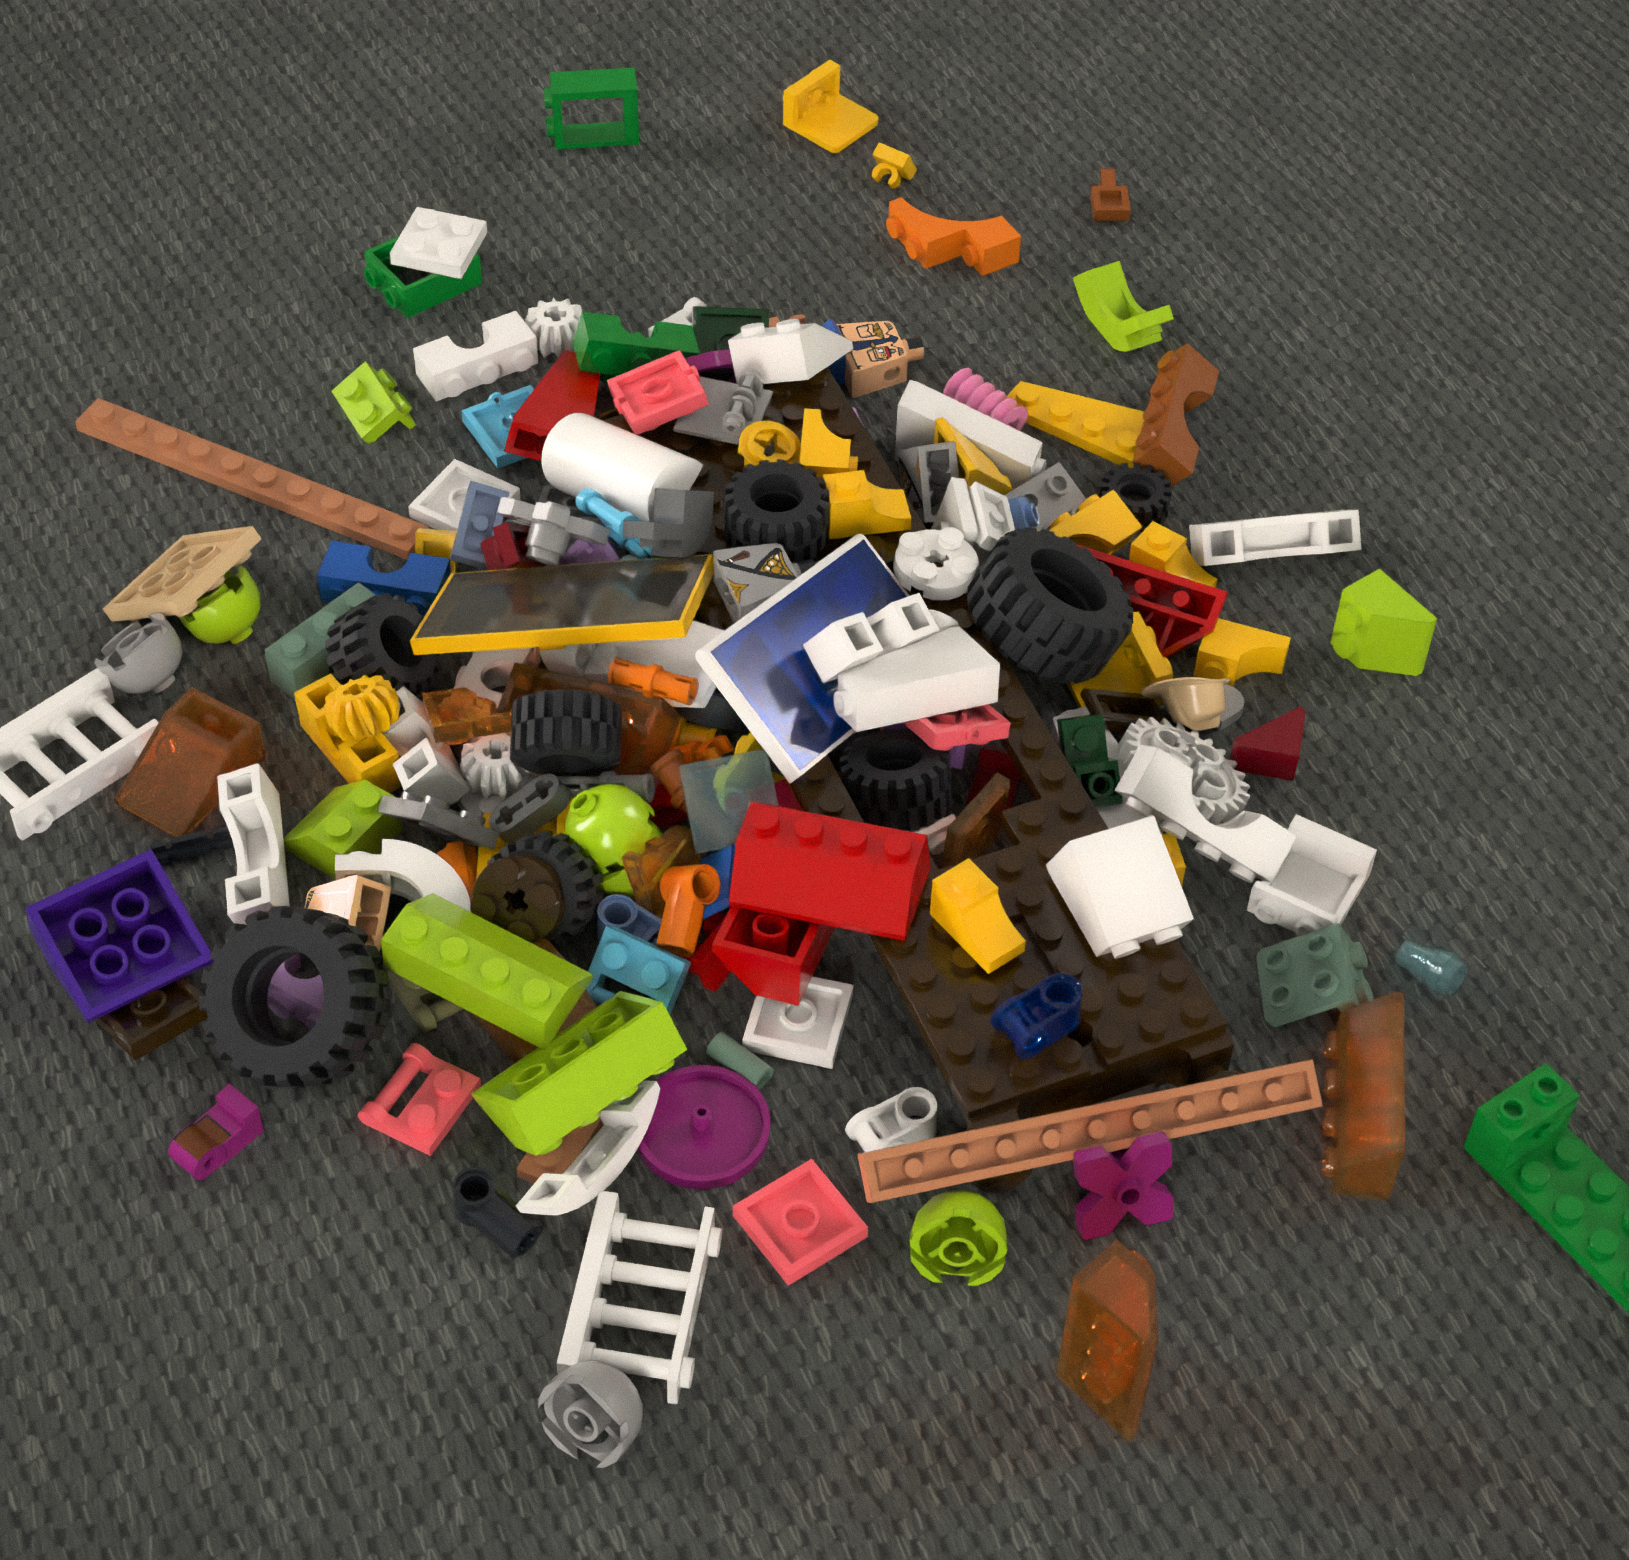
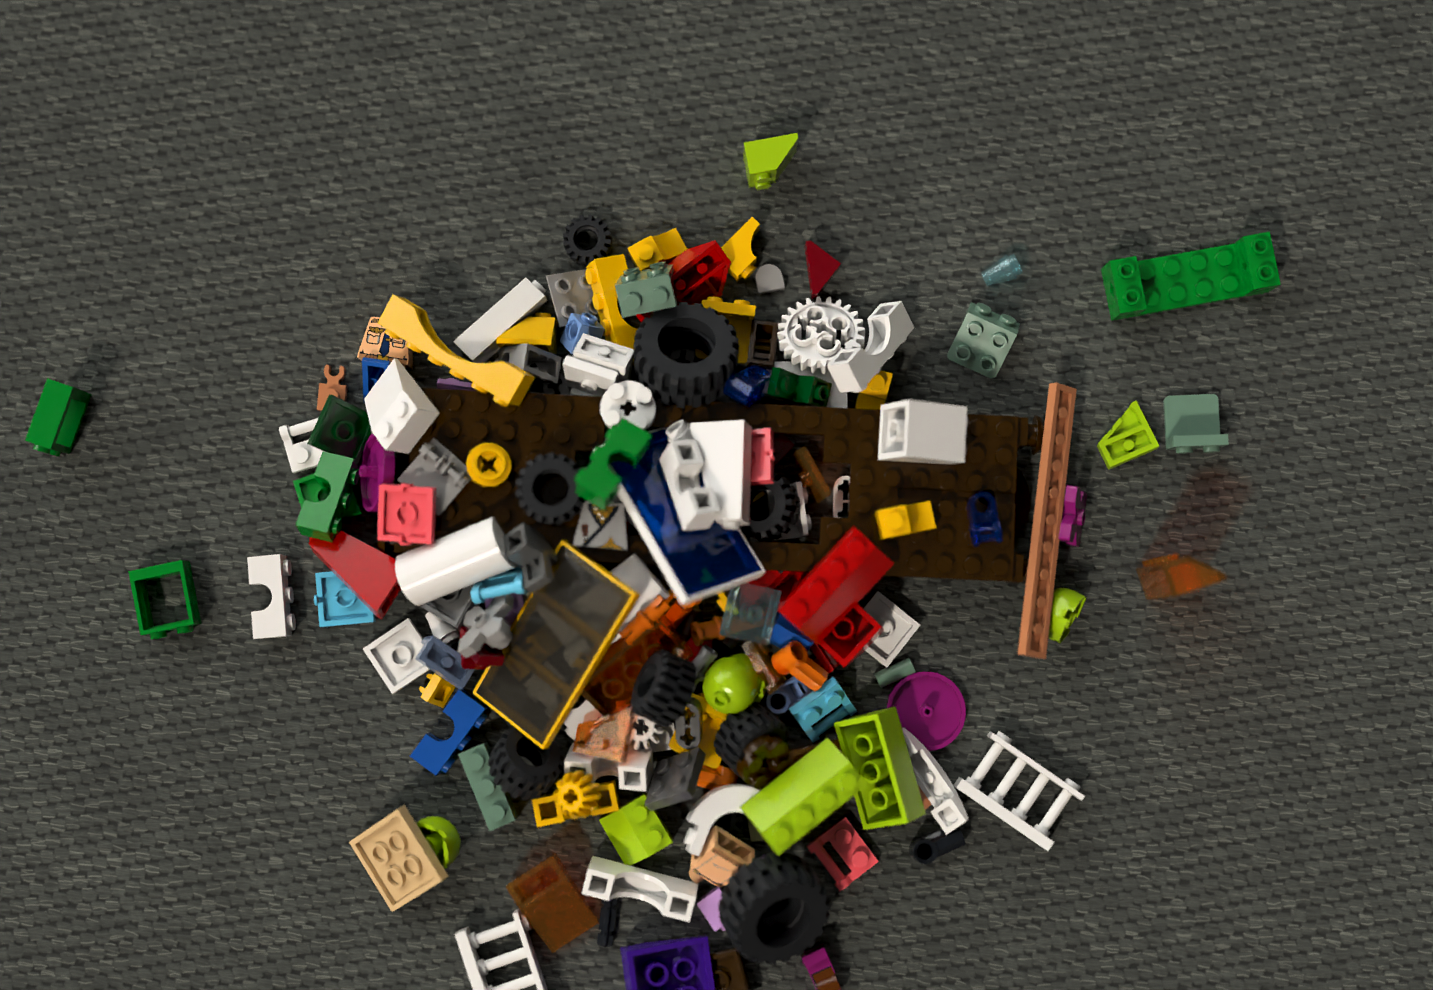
camera: 60 degrees left, 35 degrees up
nougat plate [75,398,429,560] -> none
light grey cylinder [94,613,183,694] -> none
lime bracket [331,361,416,444] -> none
white plate [390,207,487,279] -> none
white gear [525,297,582,358] -> none
light grey cylinder [538,1361,643,1468] -> none
coral plate [733,1159,868,1286] -> none
yellow bracket [783,60,878,153] -> none
yellow arch [799,408,858,478] -> none
yellow arch [823,470,911,539] -> none
white piece [845,1087,937,1152] -> none
yellow tile [872,143,917,189] -> none
orange arch [886,197,1021,276] -> none
bright pink piece [943,368,1028,431] -> none
yellow wing [1006,381,1144,468] -> none
lime arch [1073,261,1174,352] -> none
dark orange plate [1090,168,1131,221] -> none
dark orange arch [1132,343,1219,487] -> none
tan piece [1141,677,1230,731] -> none
white arch [1189,510,1361,566] -> none
white panel [1247,814,1377,936] -> none
clear orange slope [1323,991,1405,1200] -> none
none -> yellow arch [378,295,535,407]
none -> green arch [575,418,652,511]
none -> sand green bracket [615,262,677,317]
none -> clear blue piece [724,365,771,407]
none -> lime wing [1097,401,1159,470]
none -> sand green bracket [1163,394,1229,454]

